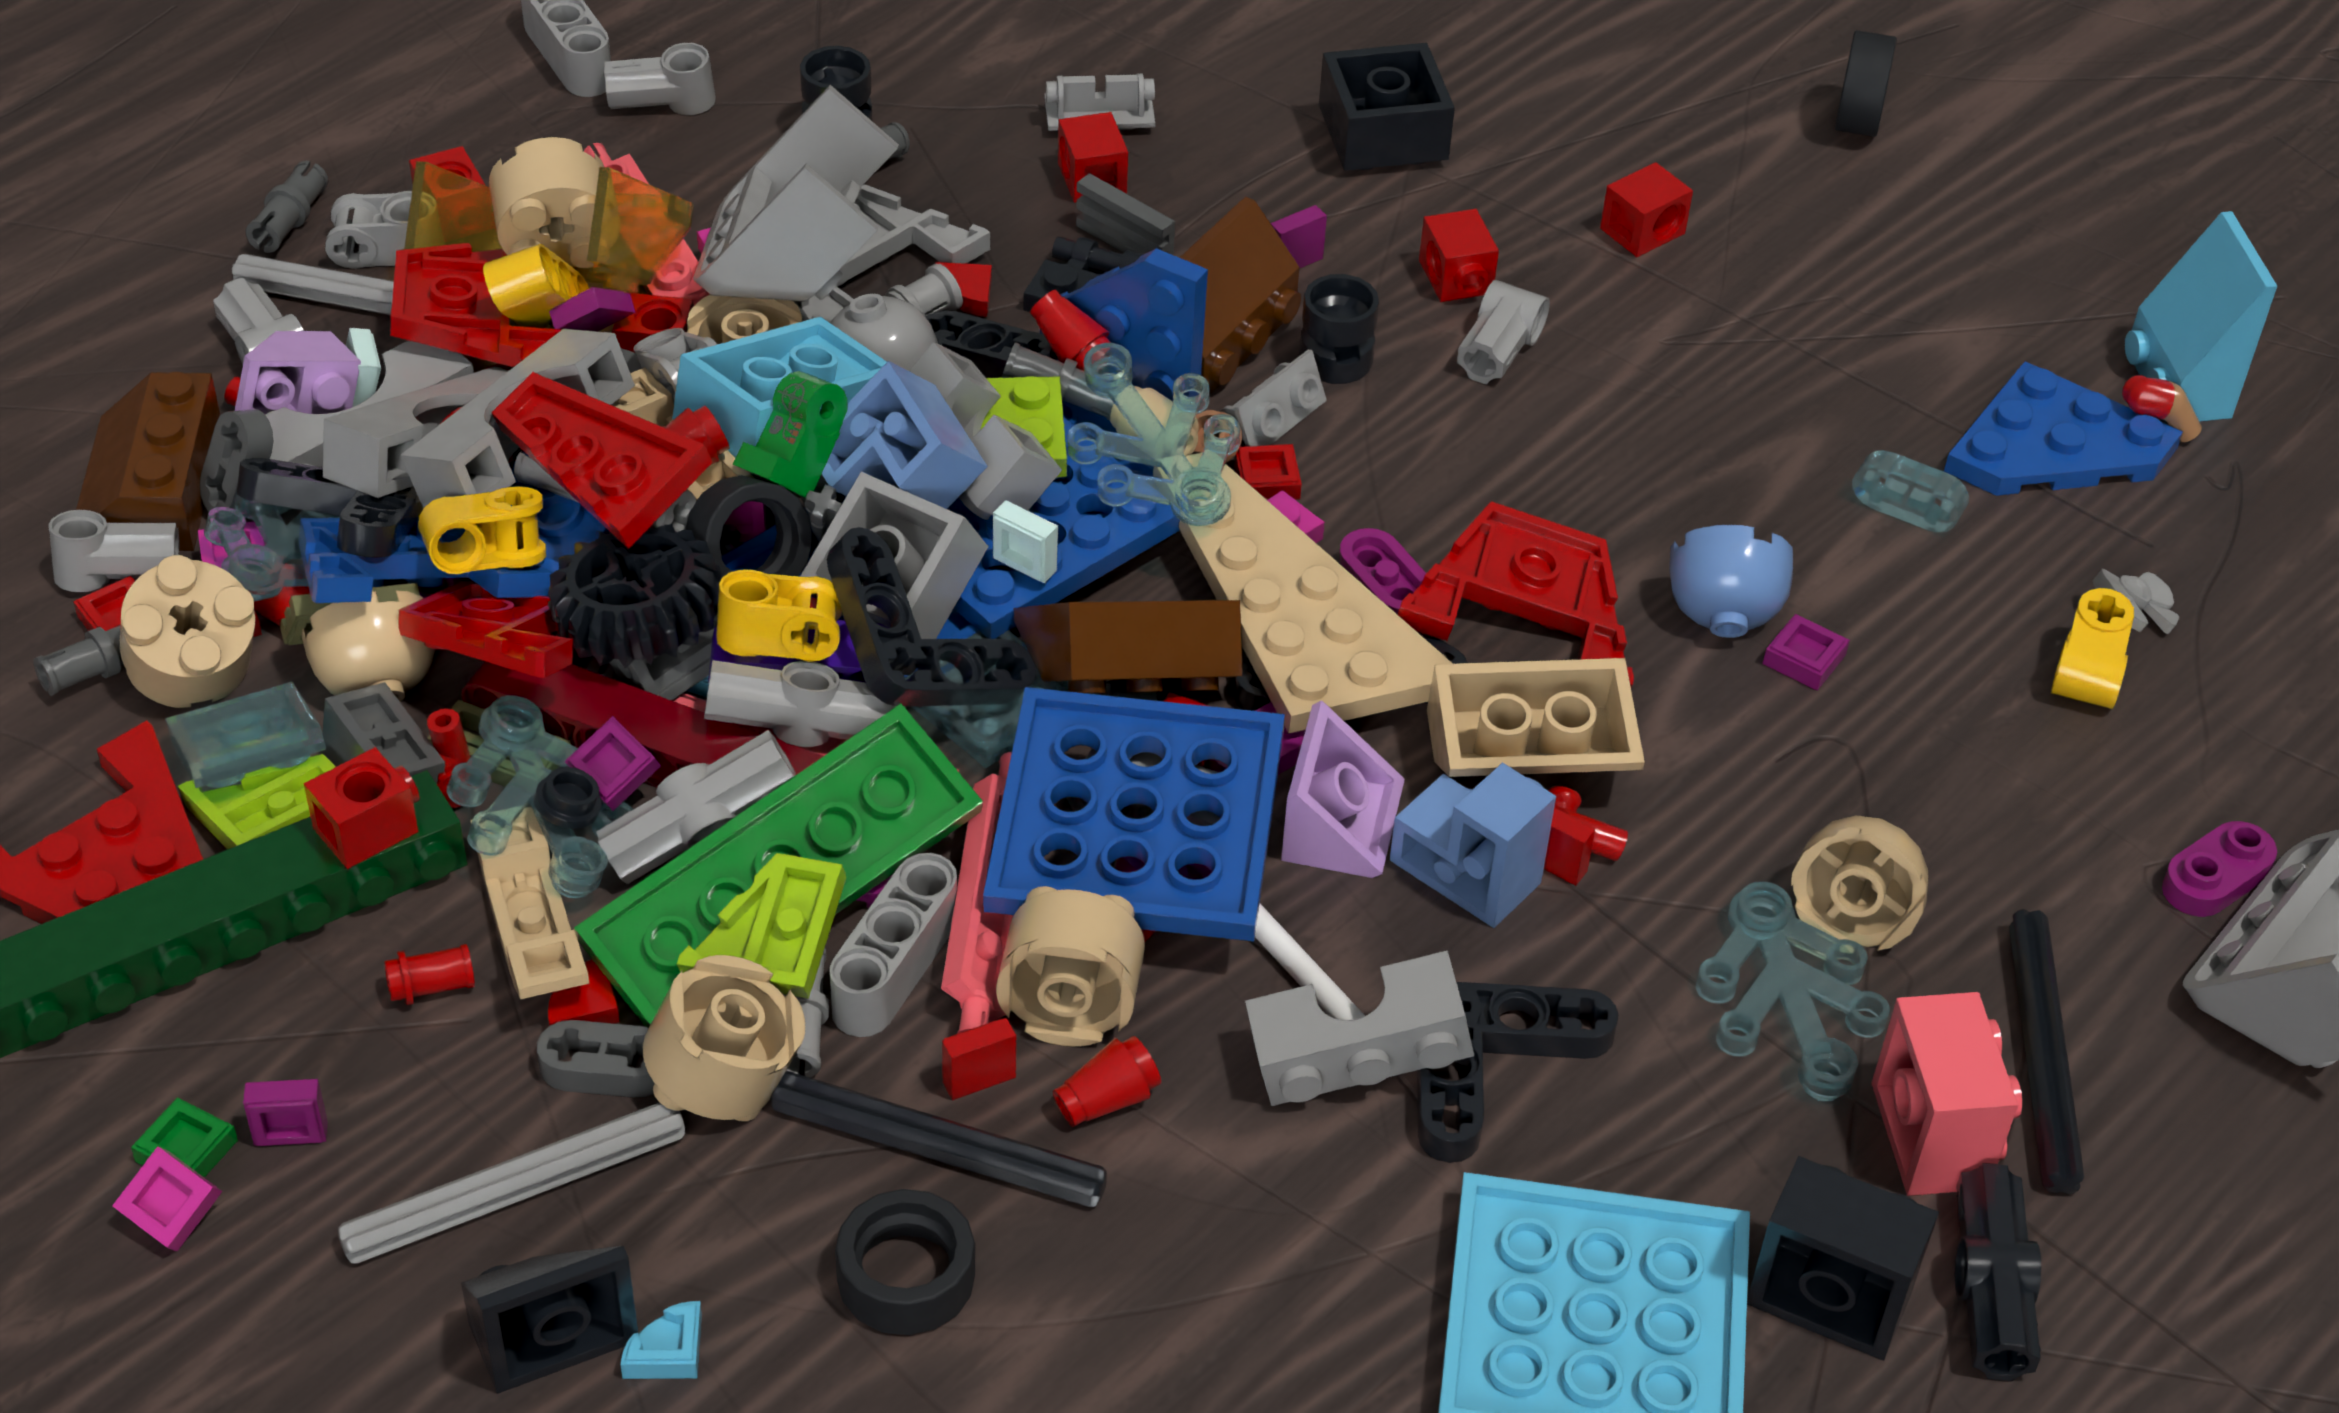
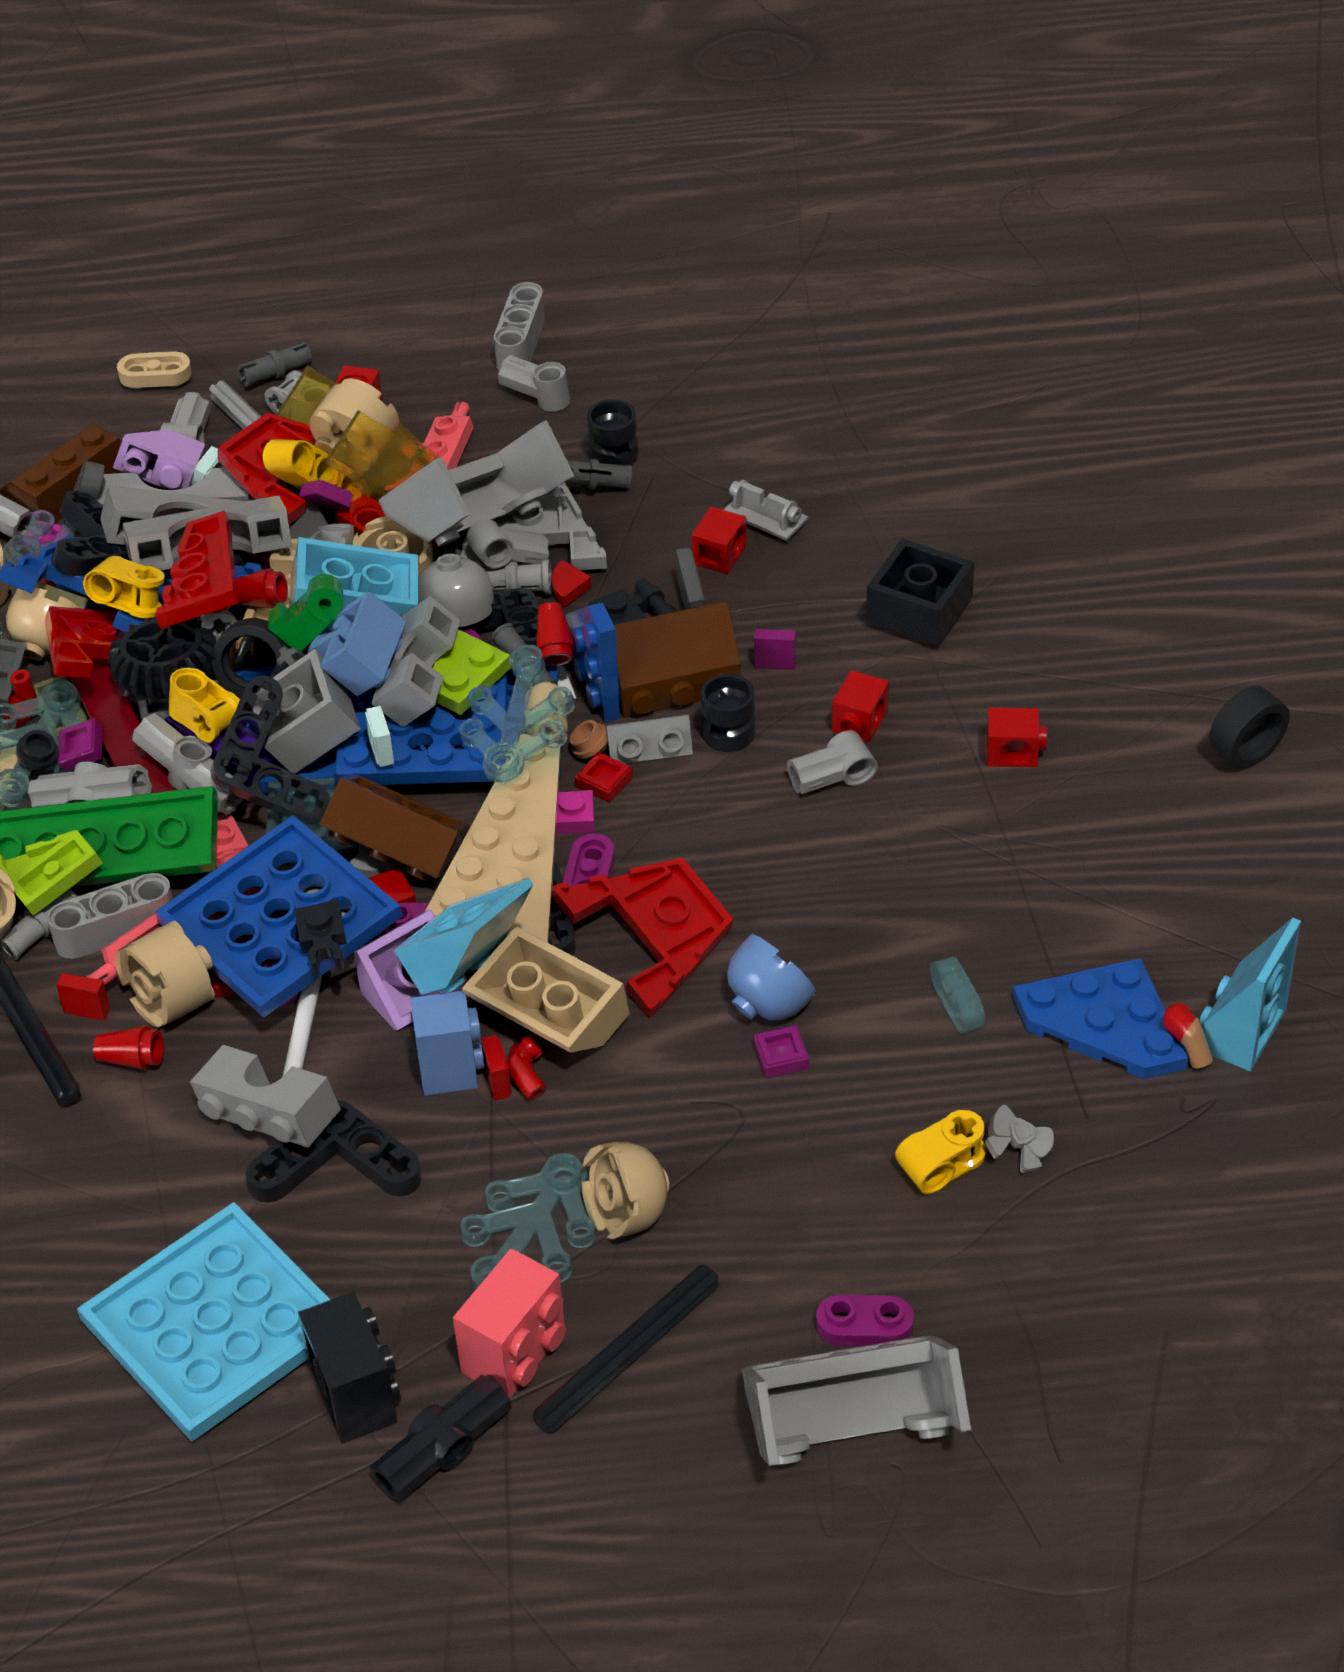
camera: 45 degrees right, 0 degrees up
none -> tan plate [117,351,192,389]
none -> black plate [294,900,347,975]
none -> medium azure slope [394,877,533,995]
none -> light grey piece [467,519,549,569]

